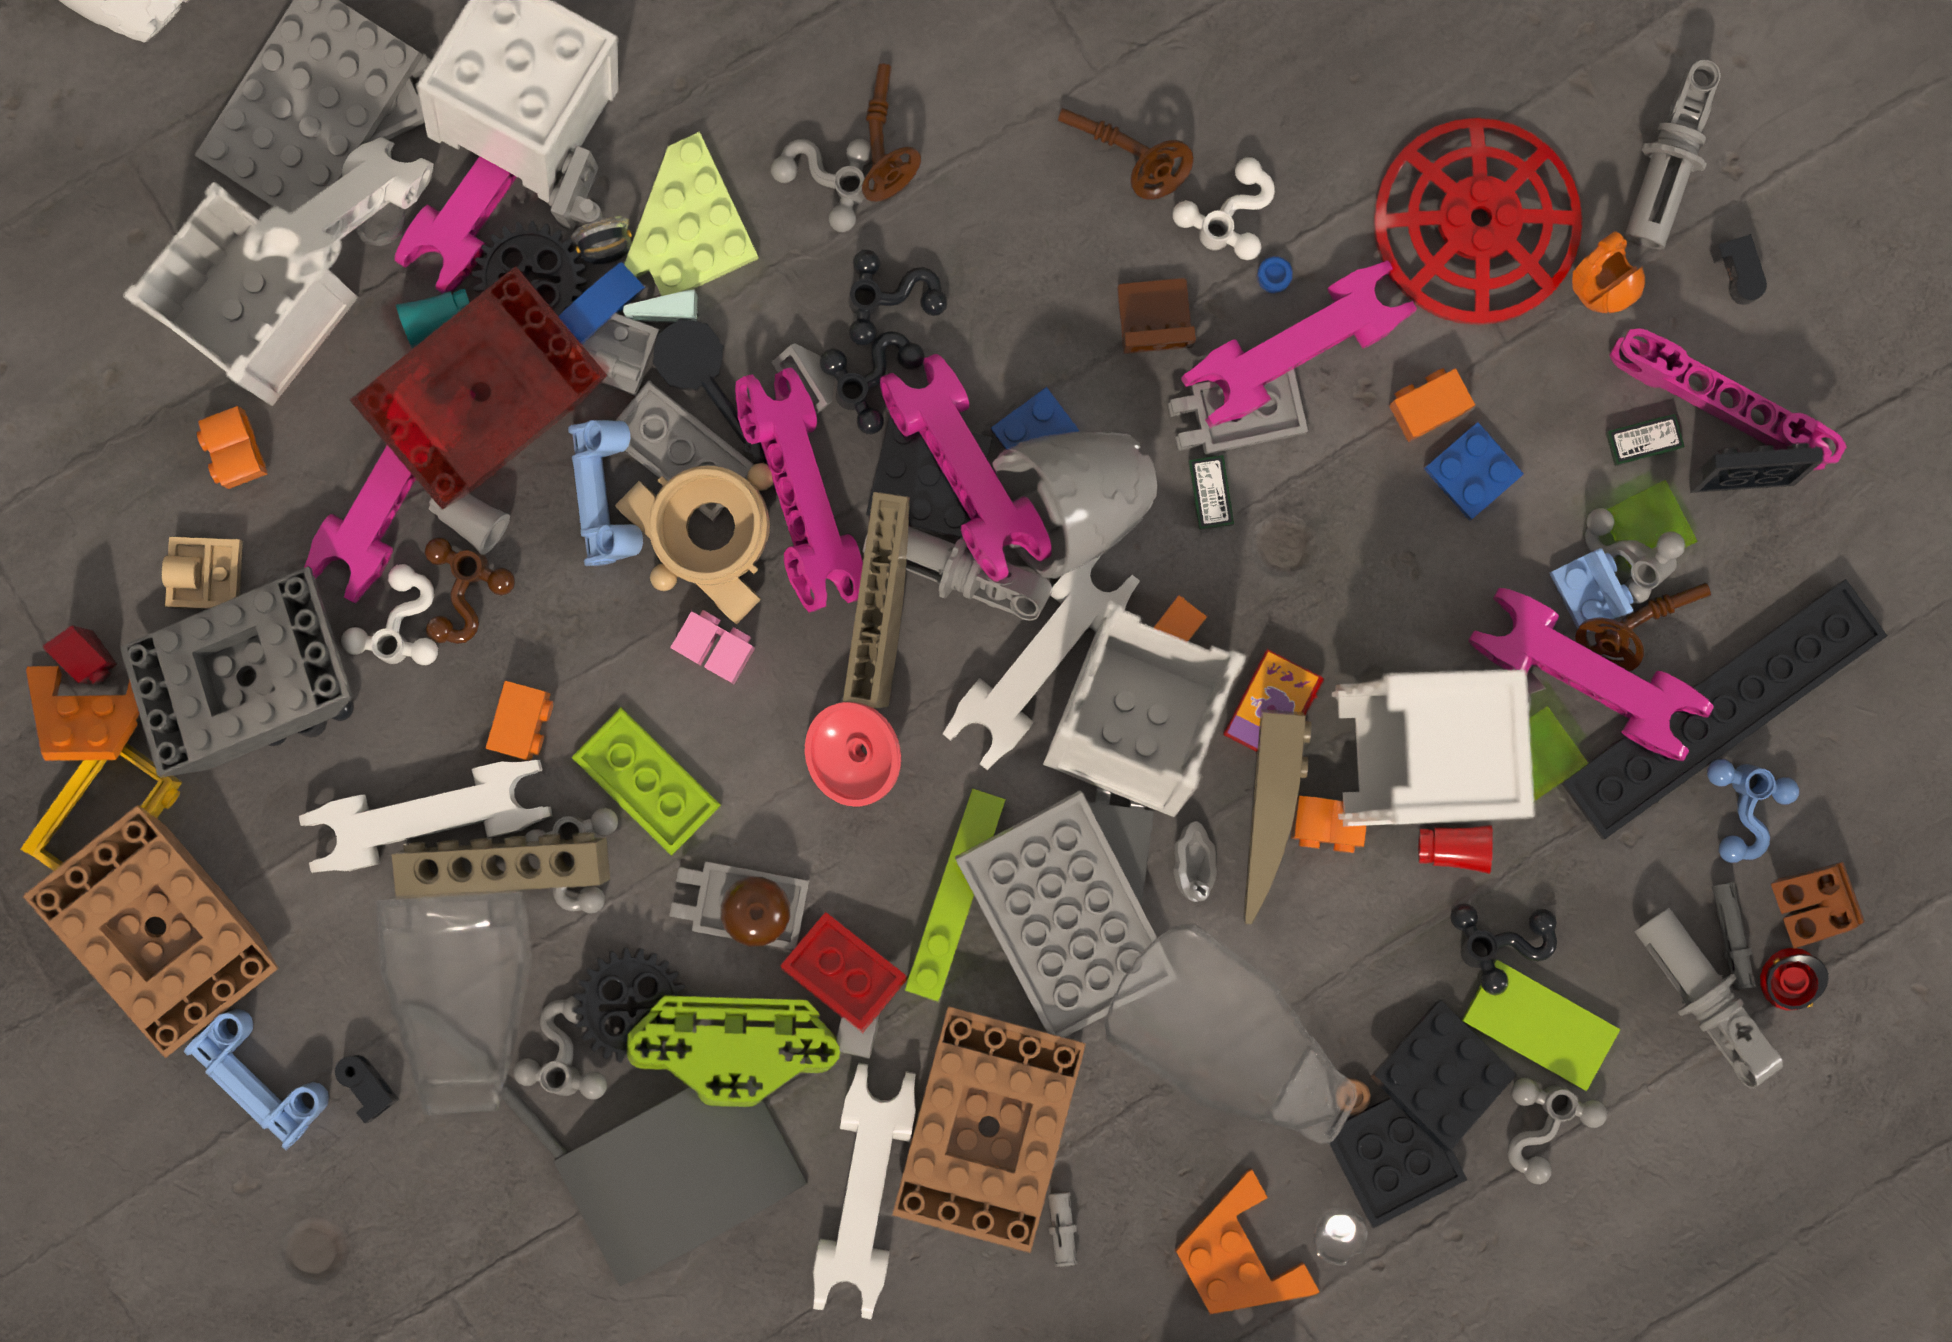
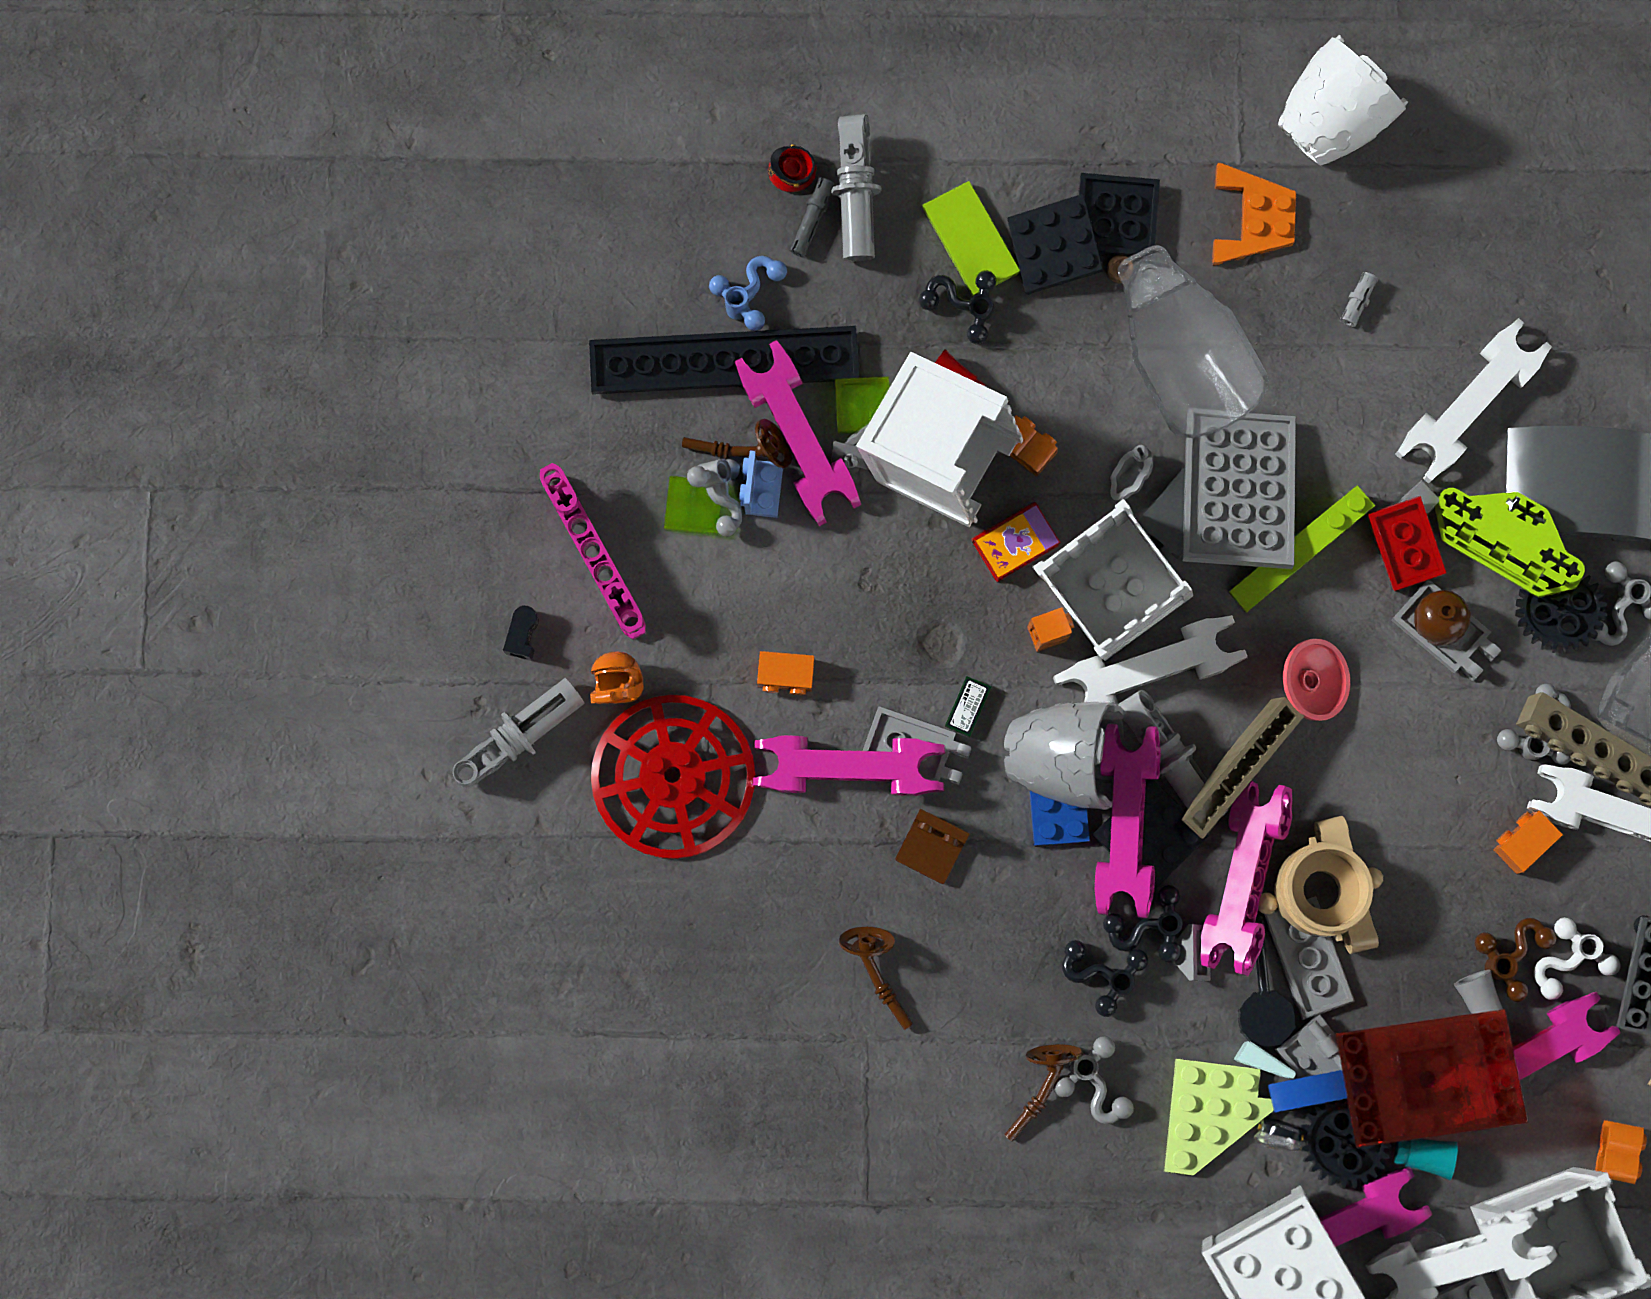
camera: 145 degrees left, 5 degrees down
light grey plate [549,146,603,231] -> none
light blue piece [568,420,643,566] -> none
lime tile [571,707,722,856] -> none
bright pink piece [670,610,755,684] -> none
medium nougat slope [892,1006,1086,1253] -> none
white piece [1172,157,1275,260] -> none
dark tan slope [1243,709,1311,924] -> none
blue tile [1257,256,1293,293] -> none
clear hair [1313,1208,1368,1266] -> none
blue plate [1424,422,1524,521] -> none
light grey piece [1507,1078,1607,1184] -> none
tile [1606,414,1685,466] -> none
black plate [1689,443,1824,493] -> none
dark orange hips [1771,861,1865,949] -> none

